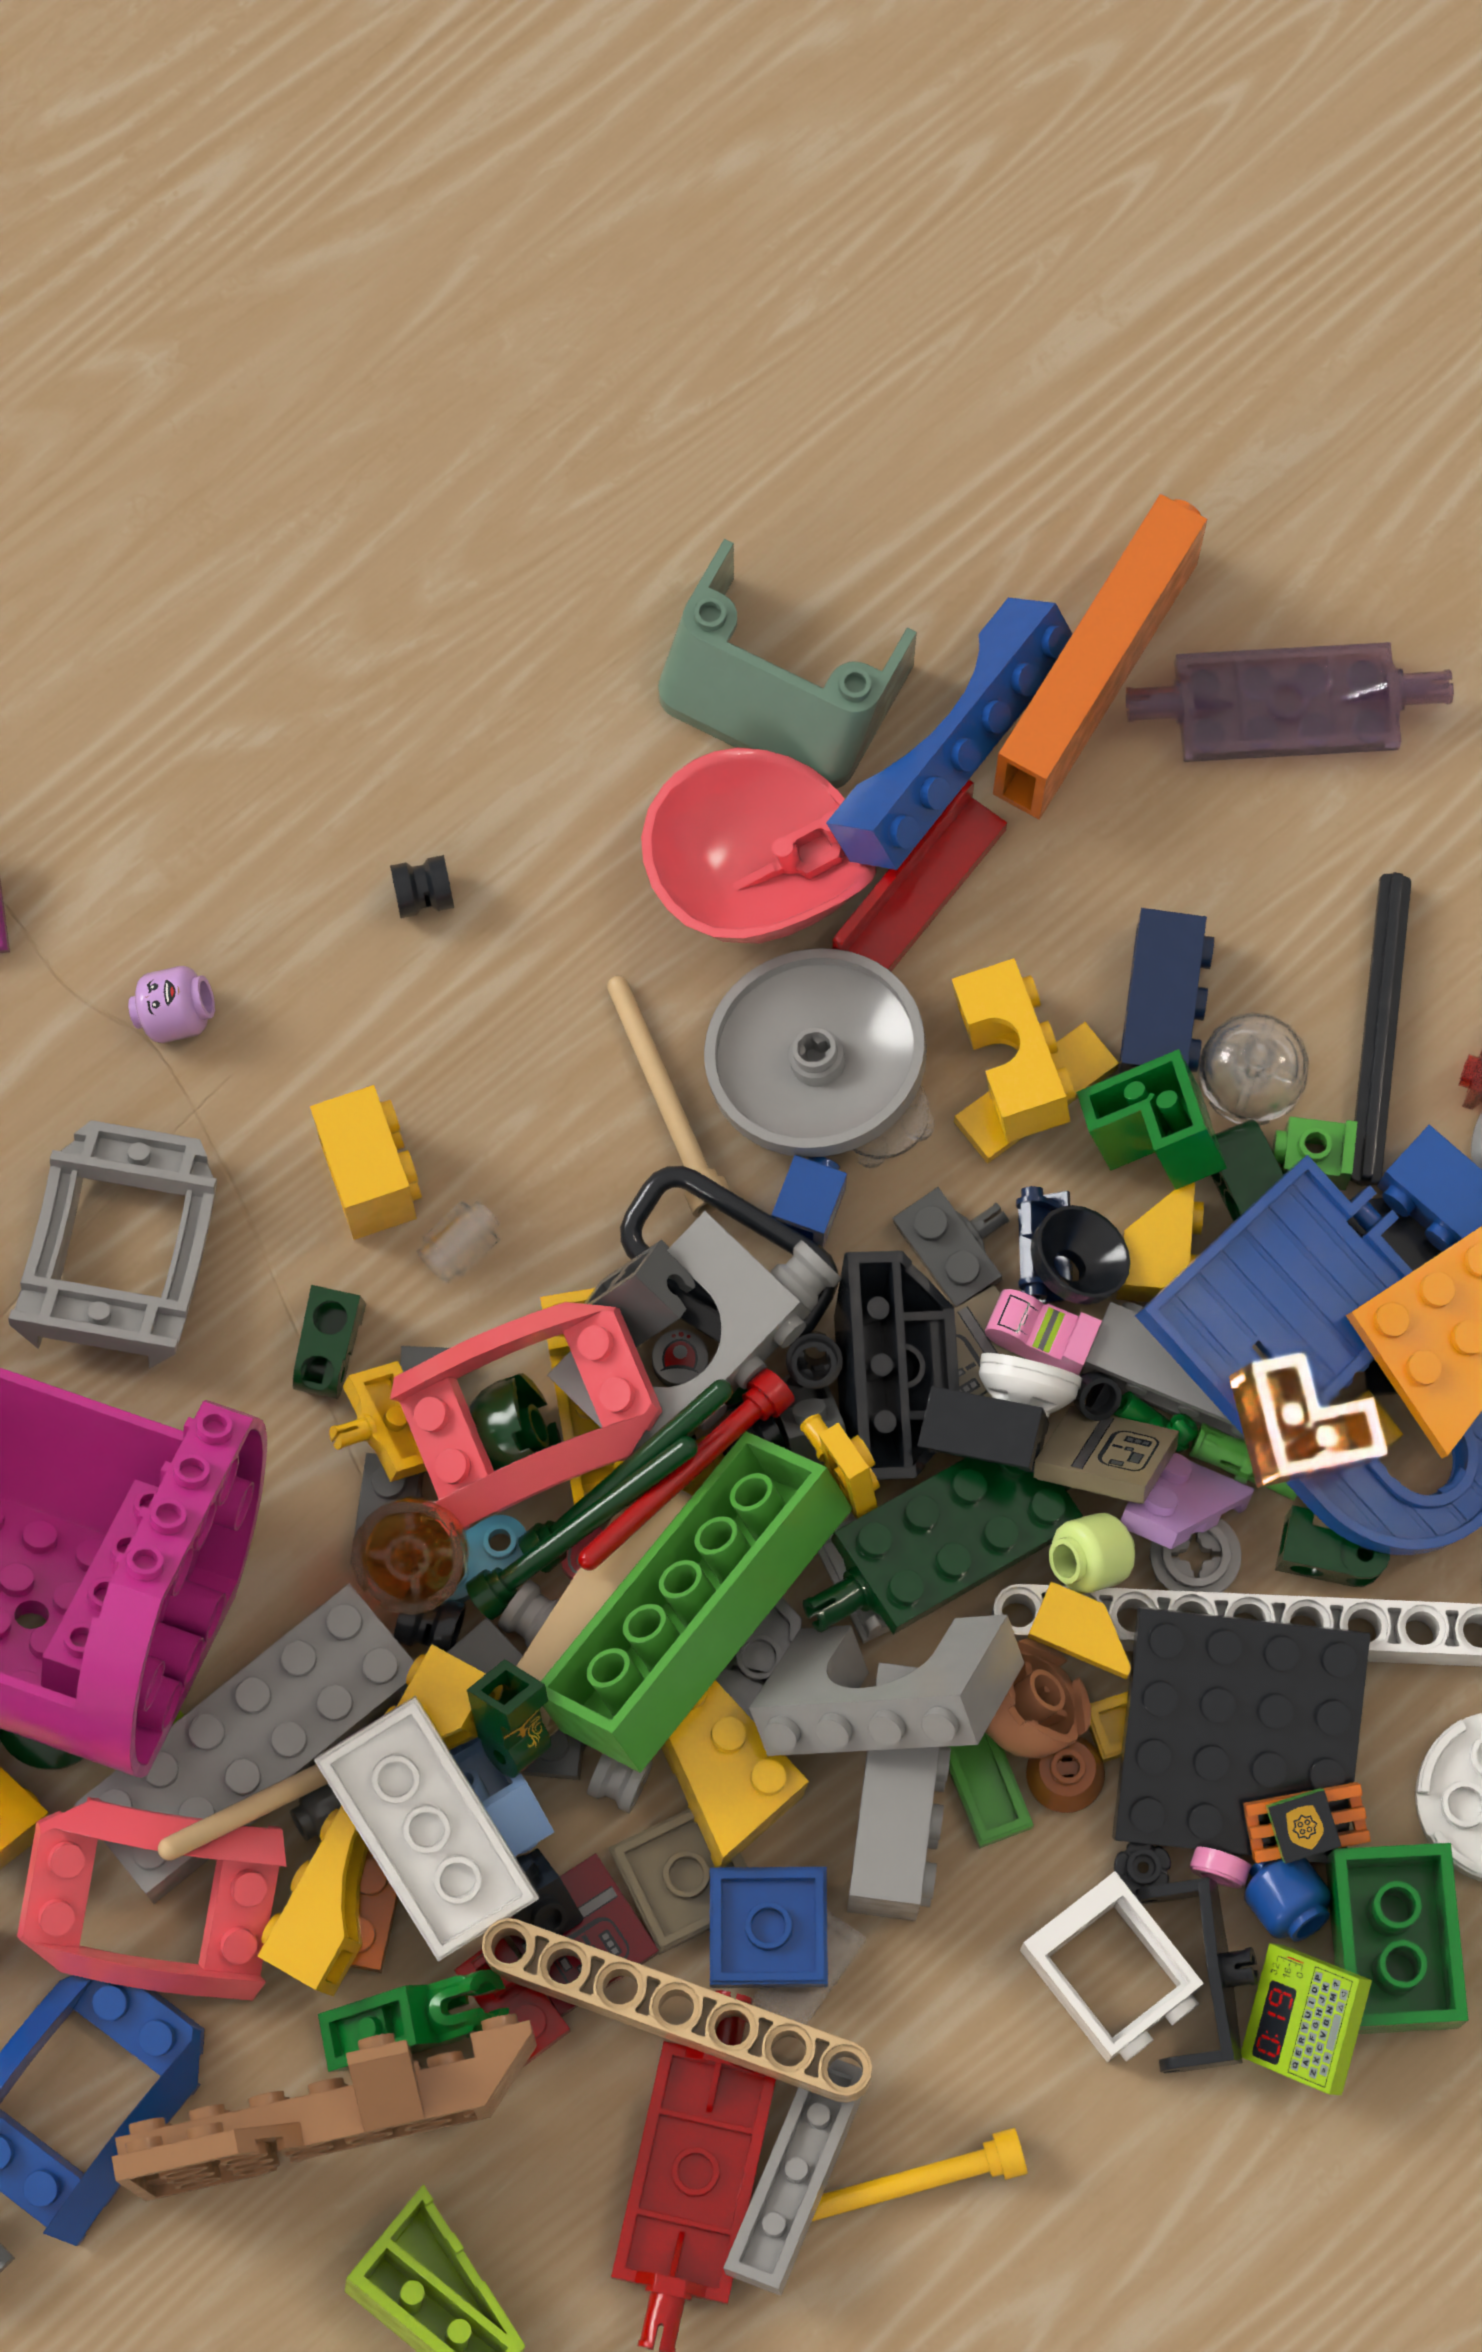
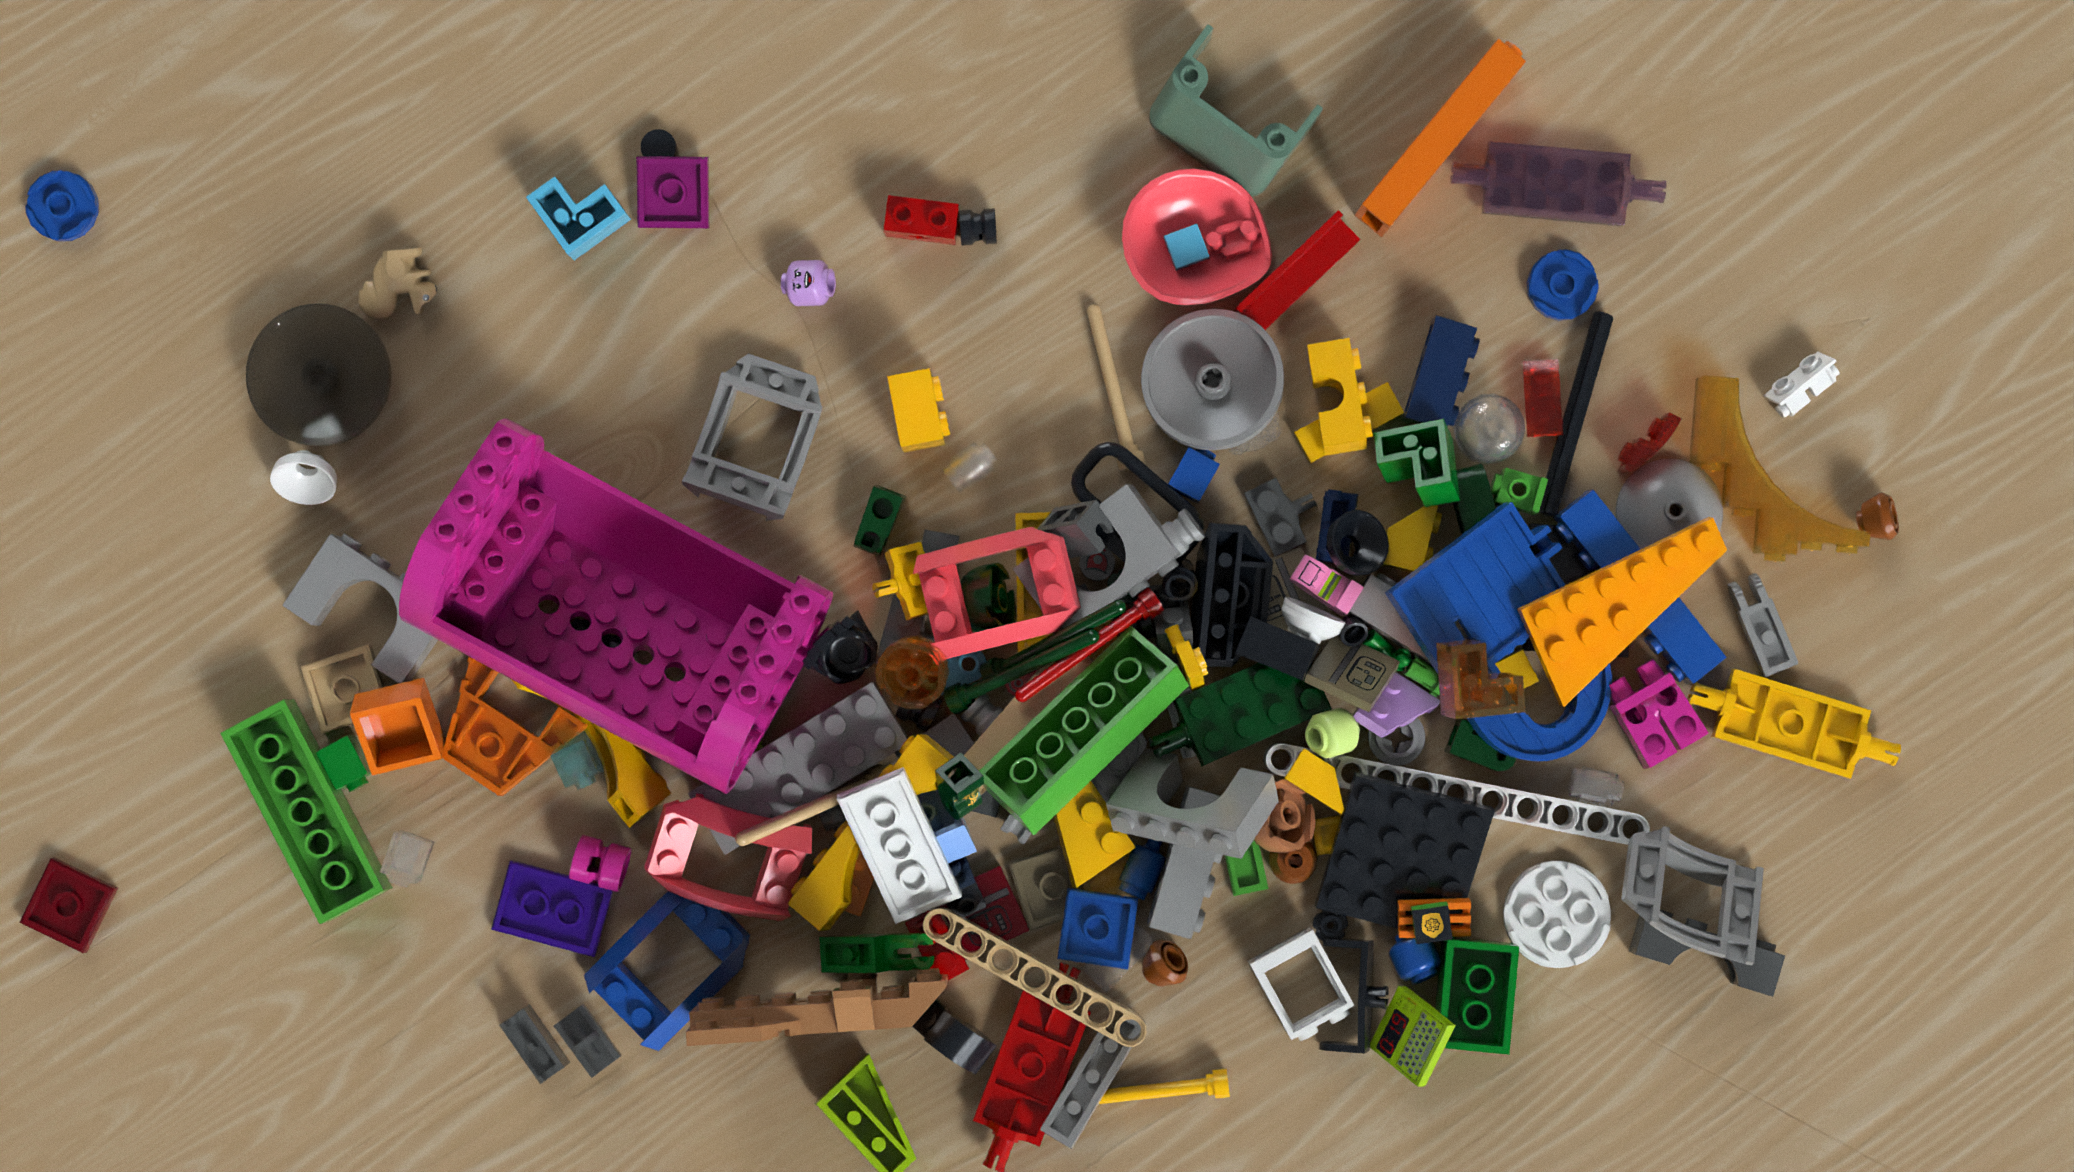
camera: 10 degrees right, 15 degrees up
blue arch [826,597,1072,870] -> none
bright pink tile [1189,1847,1251,1888] -> none
none -> black hair [803,610,878,684]
none -> red brick [884,195,960,245]
none -> black brick [912,999,997,1075]
none -> blue piece [1119,838,1166,901]
none -> dark orange cone [1142,939,1188,987]
none -> medium azure tile [1164,224,1210,271]
none -> clear red slope [1522,359,1563,437]
none -> blue tile [1526,249,1599,321]

